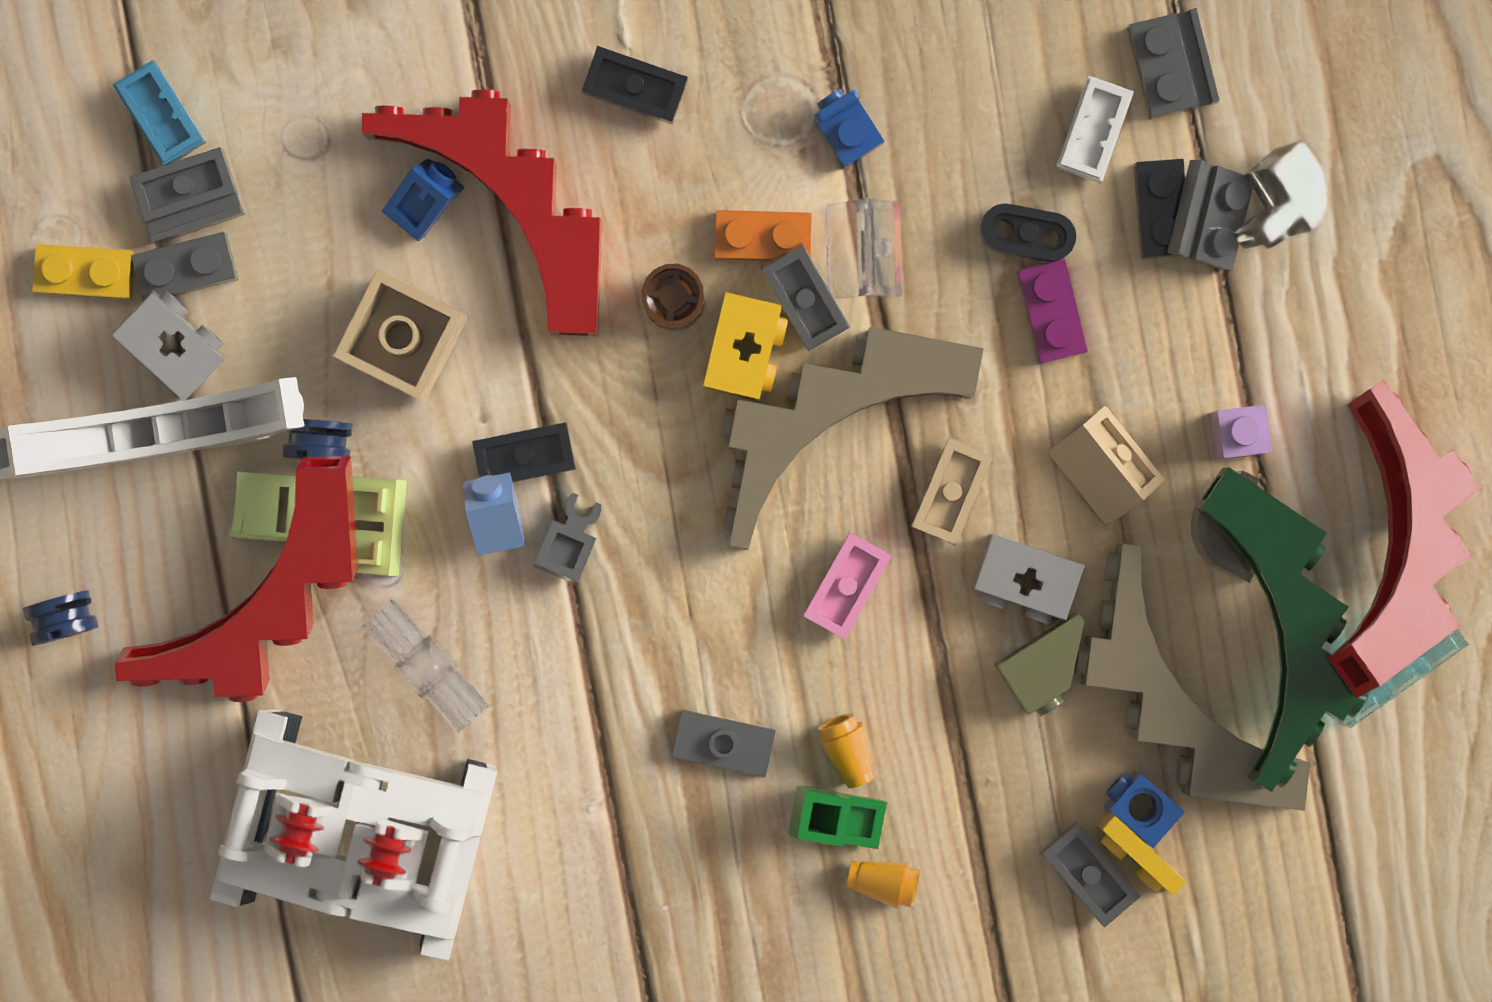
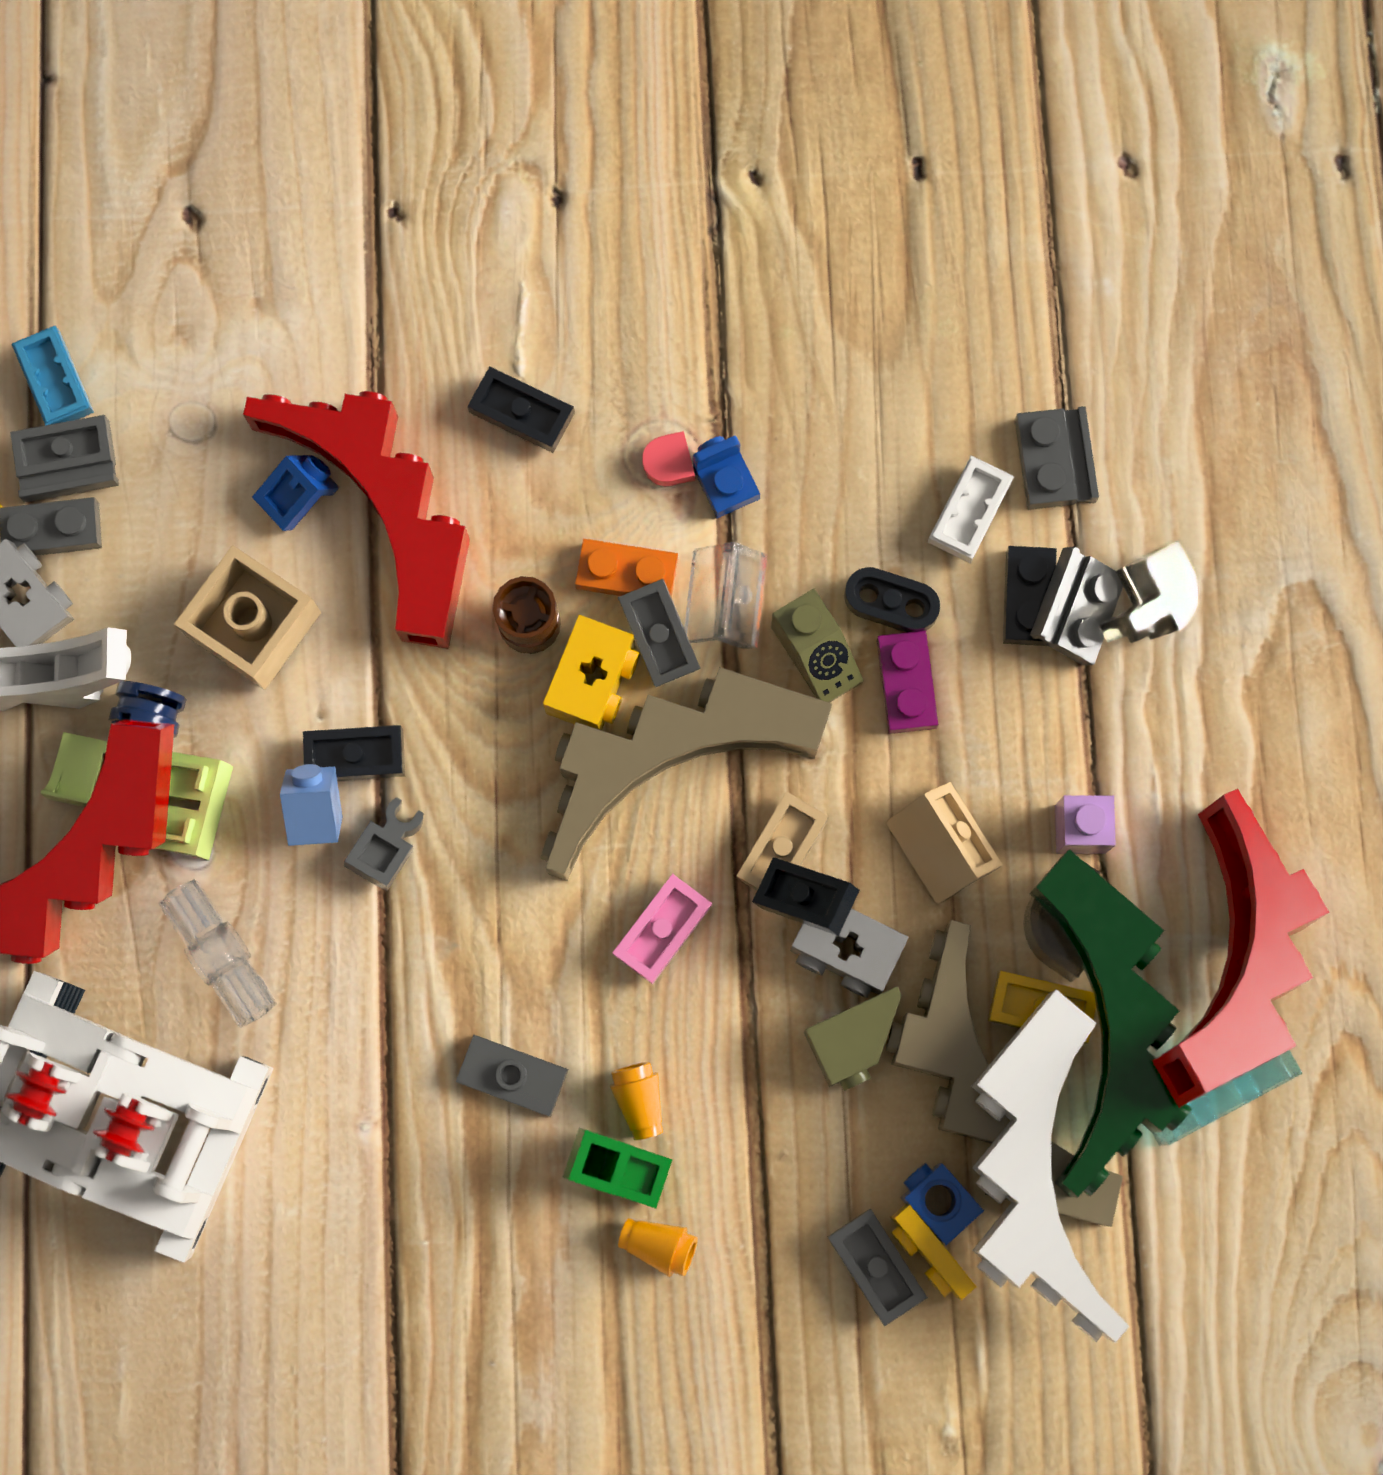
camera: 15 degrees right, 10 degrees down
none -> coral tile [642,431,695,486]
none -> black plate [752,857,860,936]
none -> olive slope [771,588,864,703]
none -> white arch [971,990,1129,1343]
none -> yellow plate [988,970,1096,1044]

